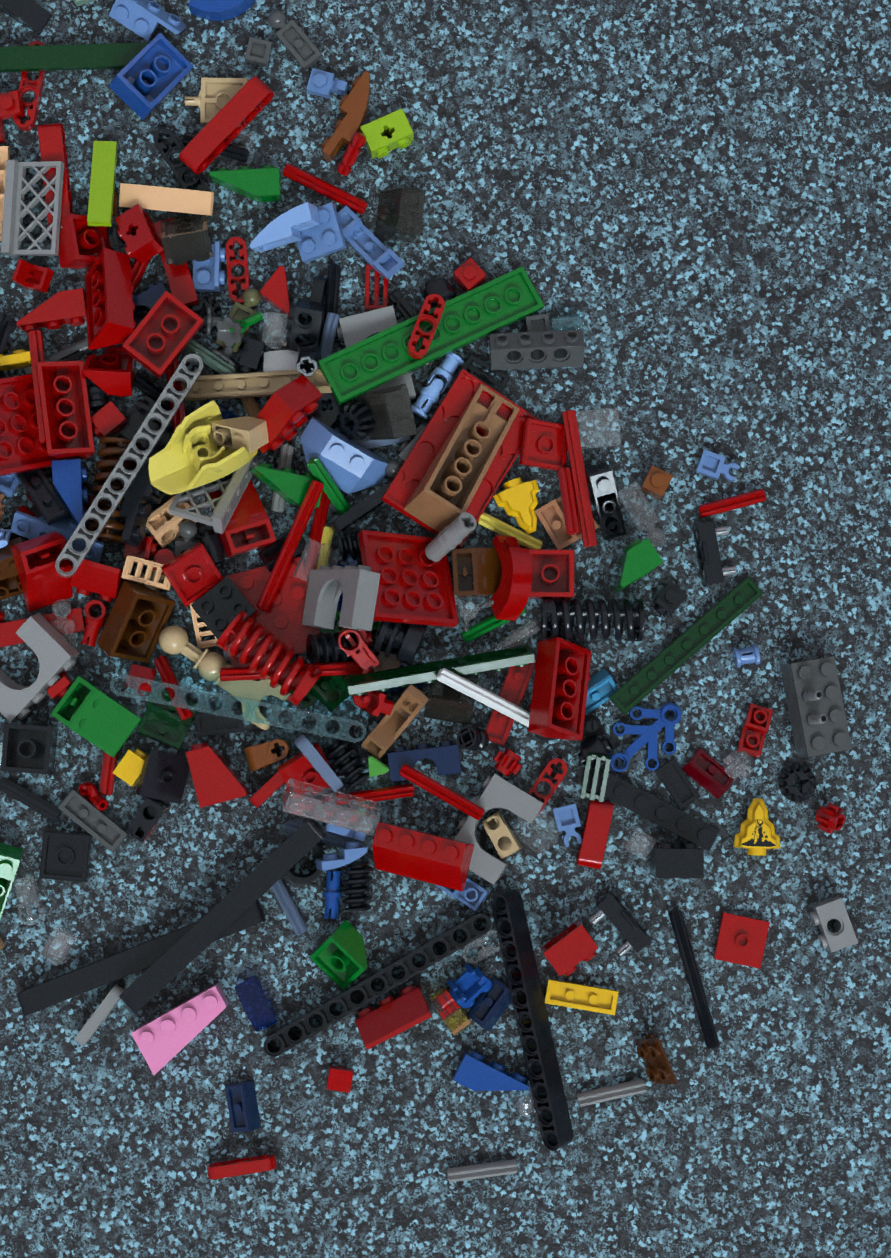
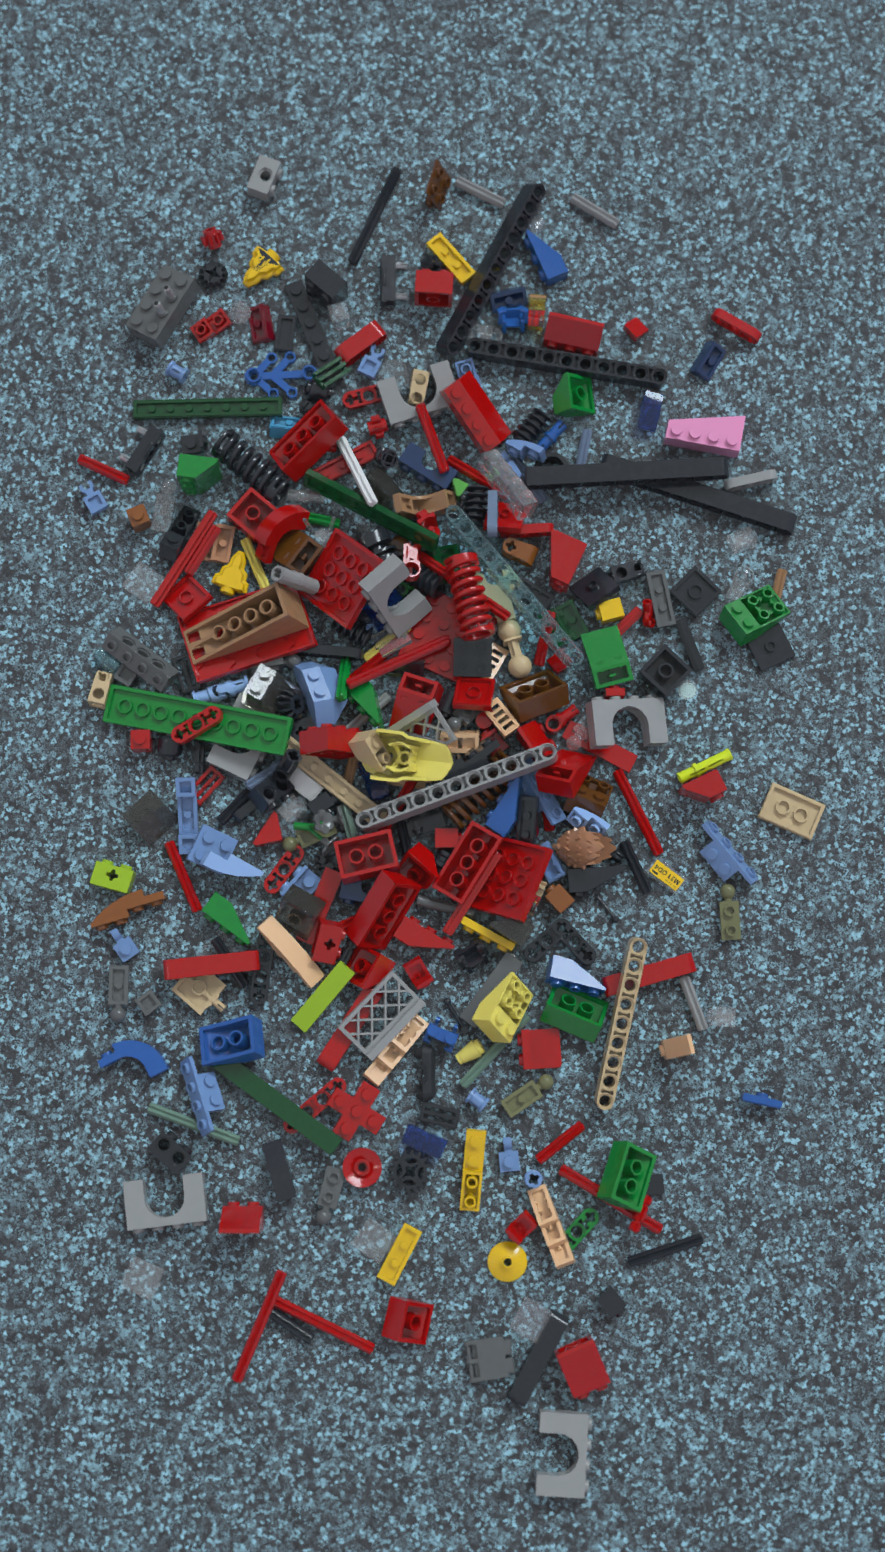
camera: 135 degrees left, 5 degrees down
red axle [337,132,366,176] -> none
red plate [713,912,770,969] -> none
none -> tan leg [87,670,114,709]
none -> black gear [419,254,443,271]

